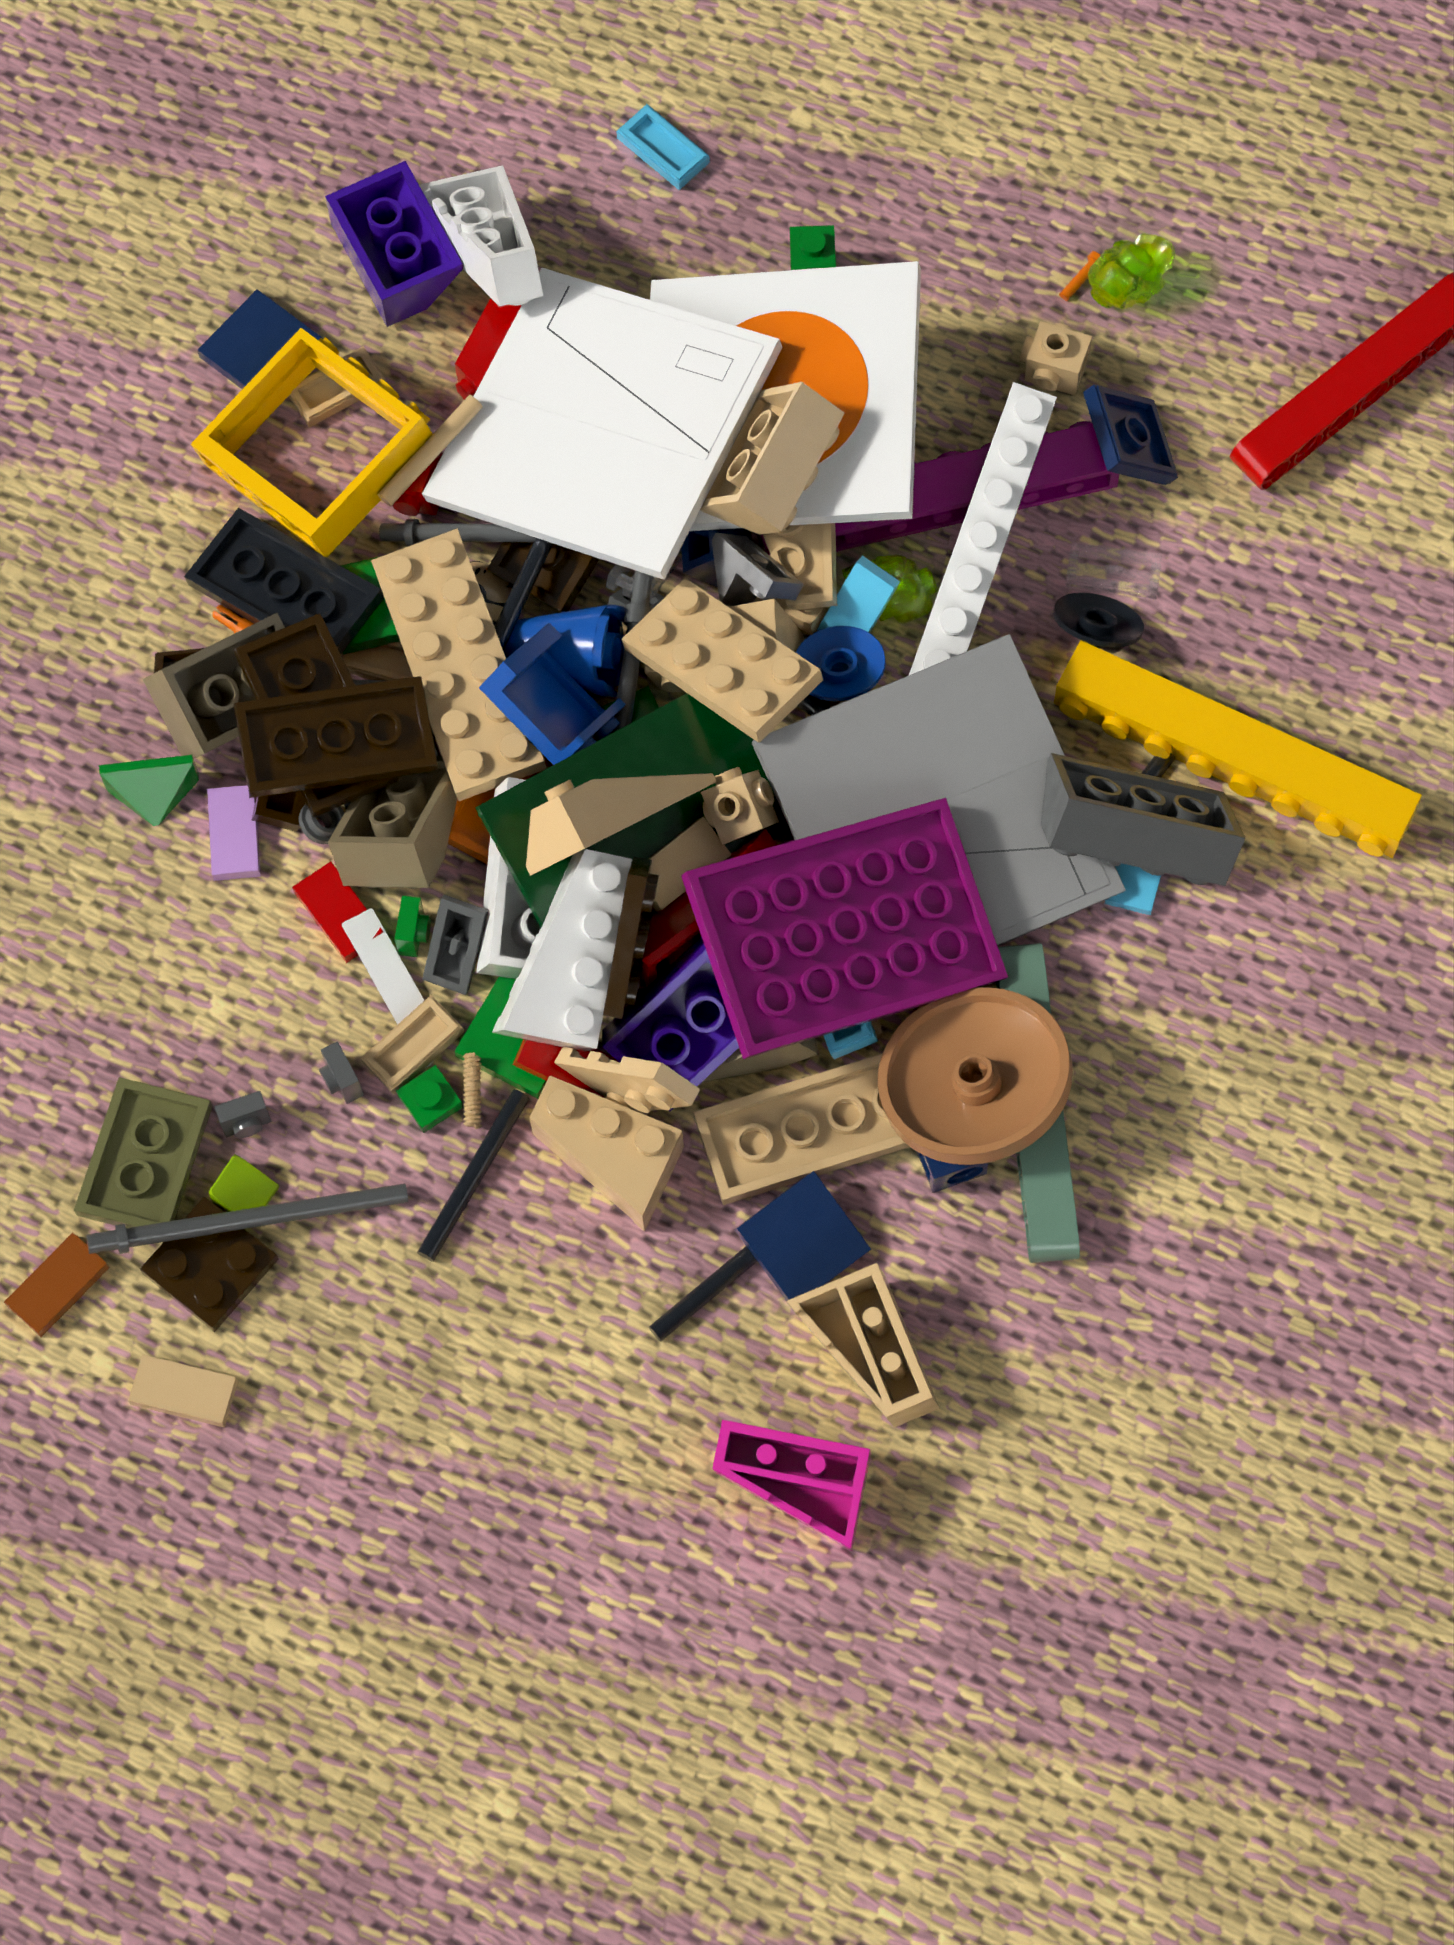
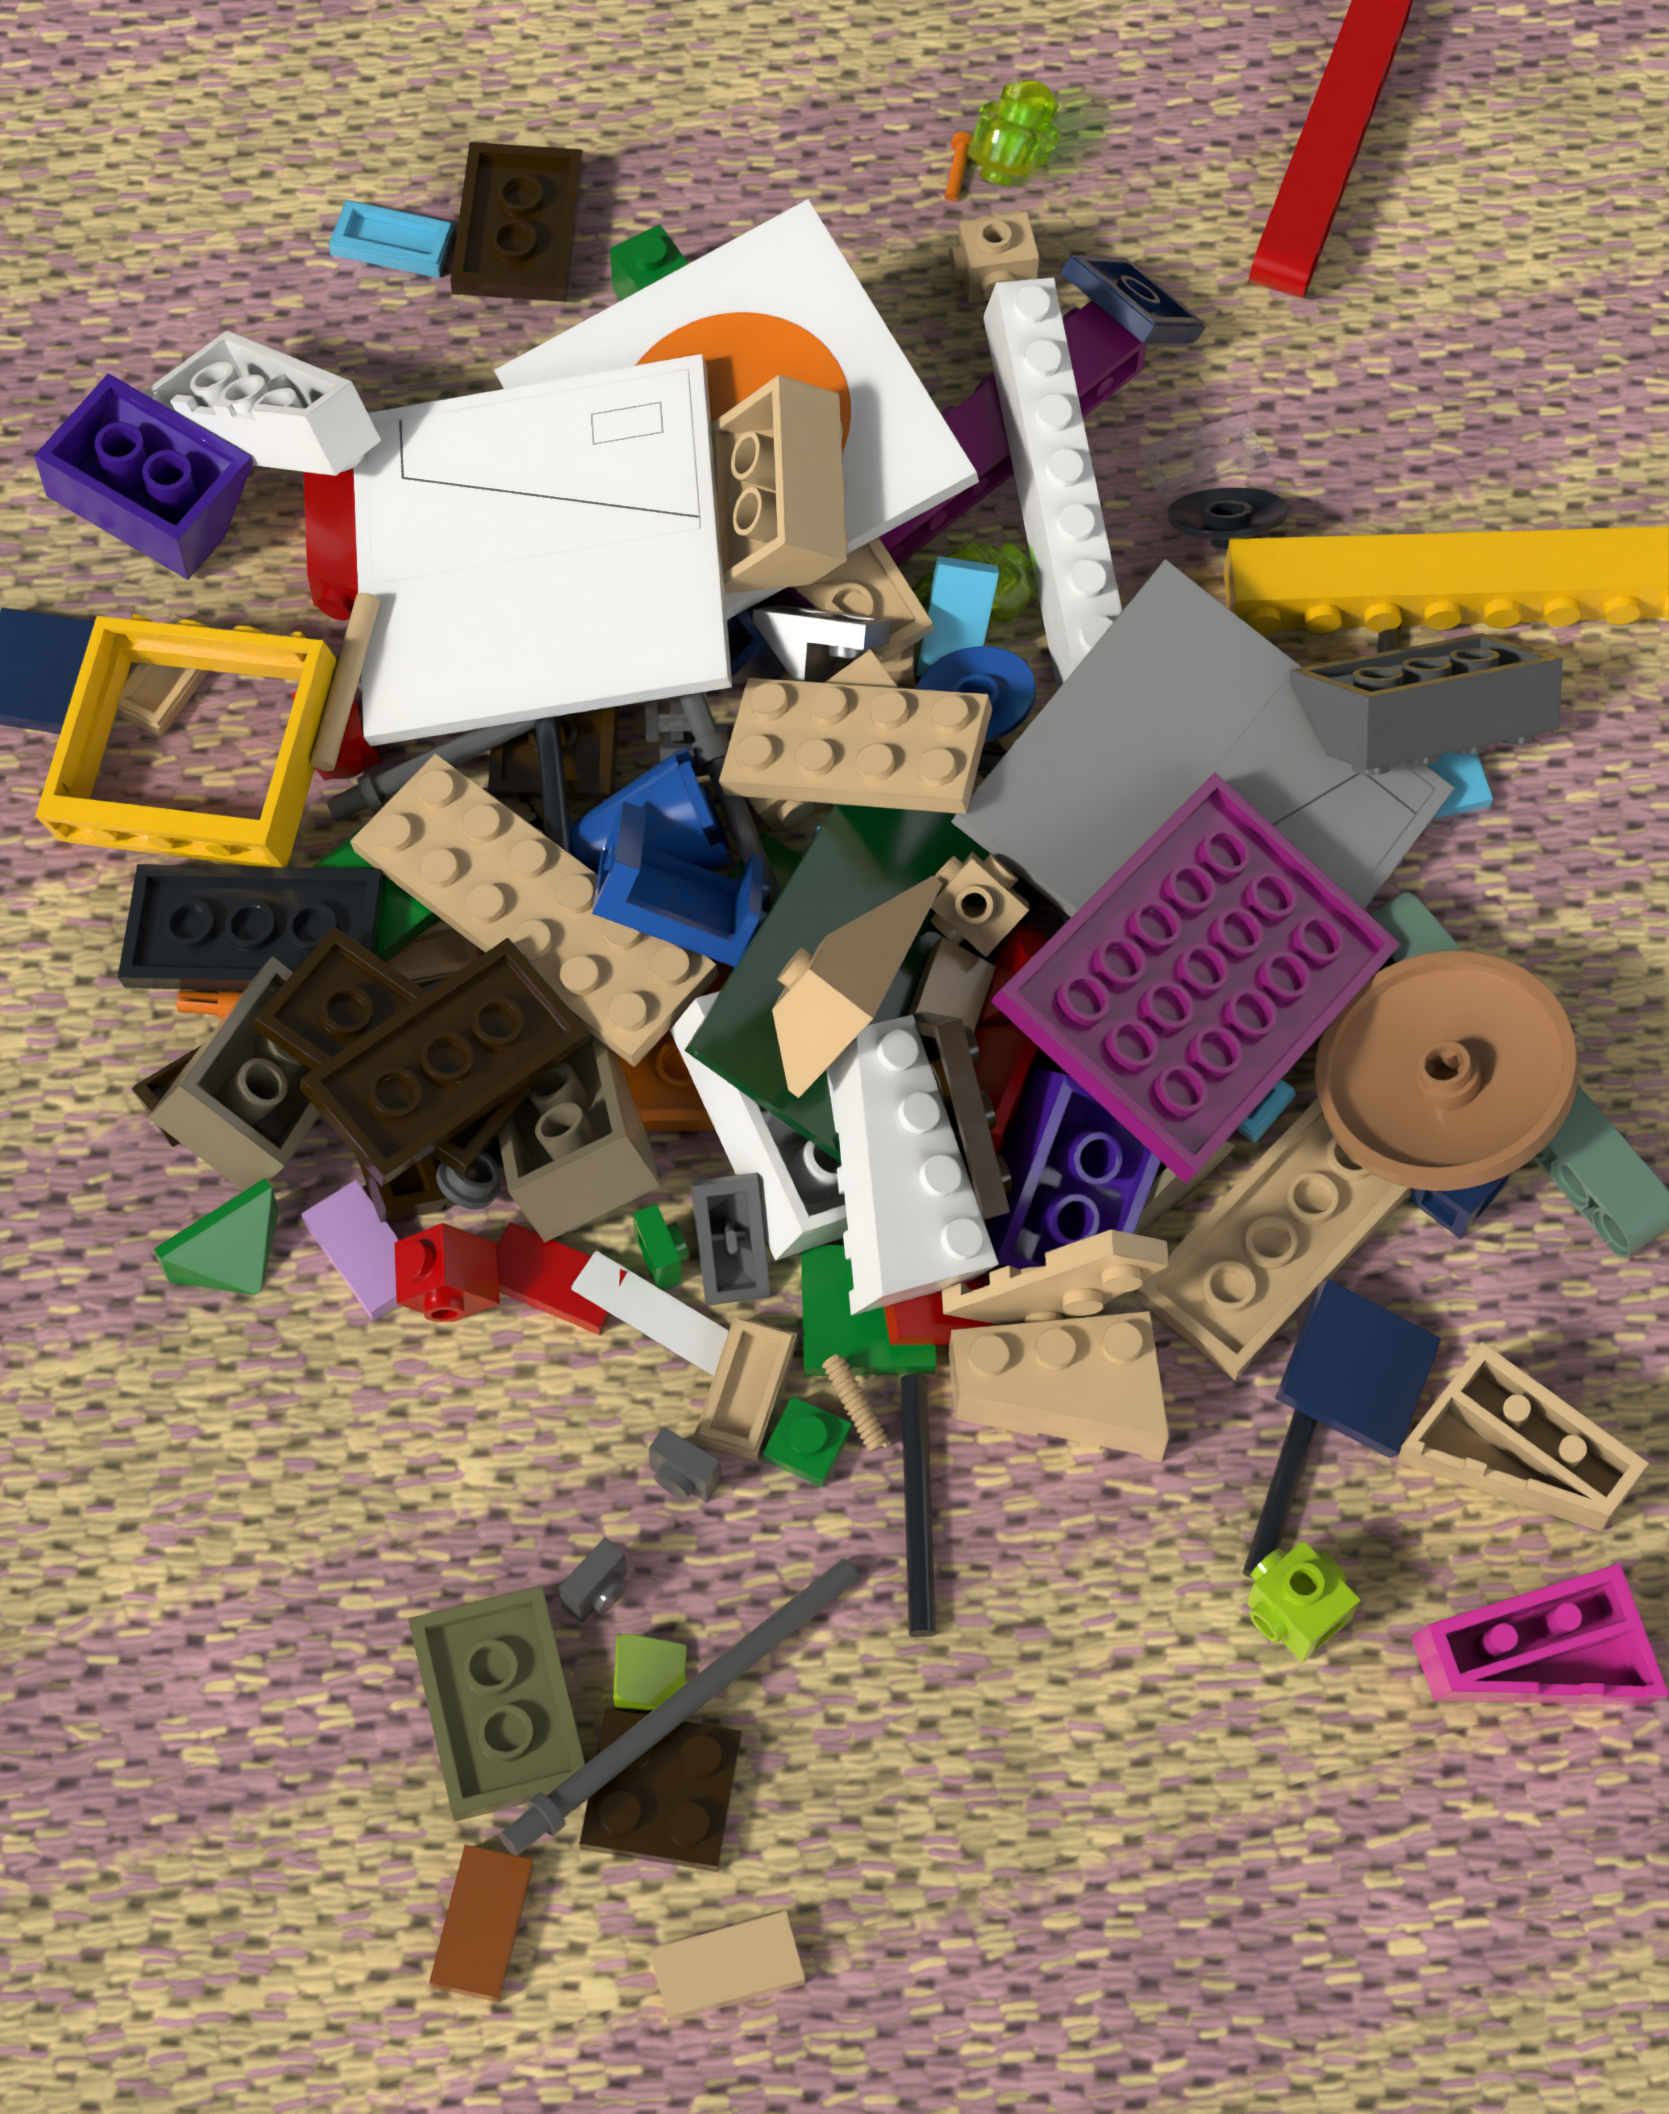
camera: 35 degrees left, 5 degrees down
none -> red brick [394,1223,500,1322]
none -> dark brown plate [450,142,584,302]
none -> lime brick [1246,1540,1361,1663]

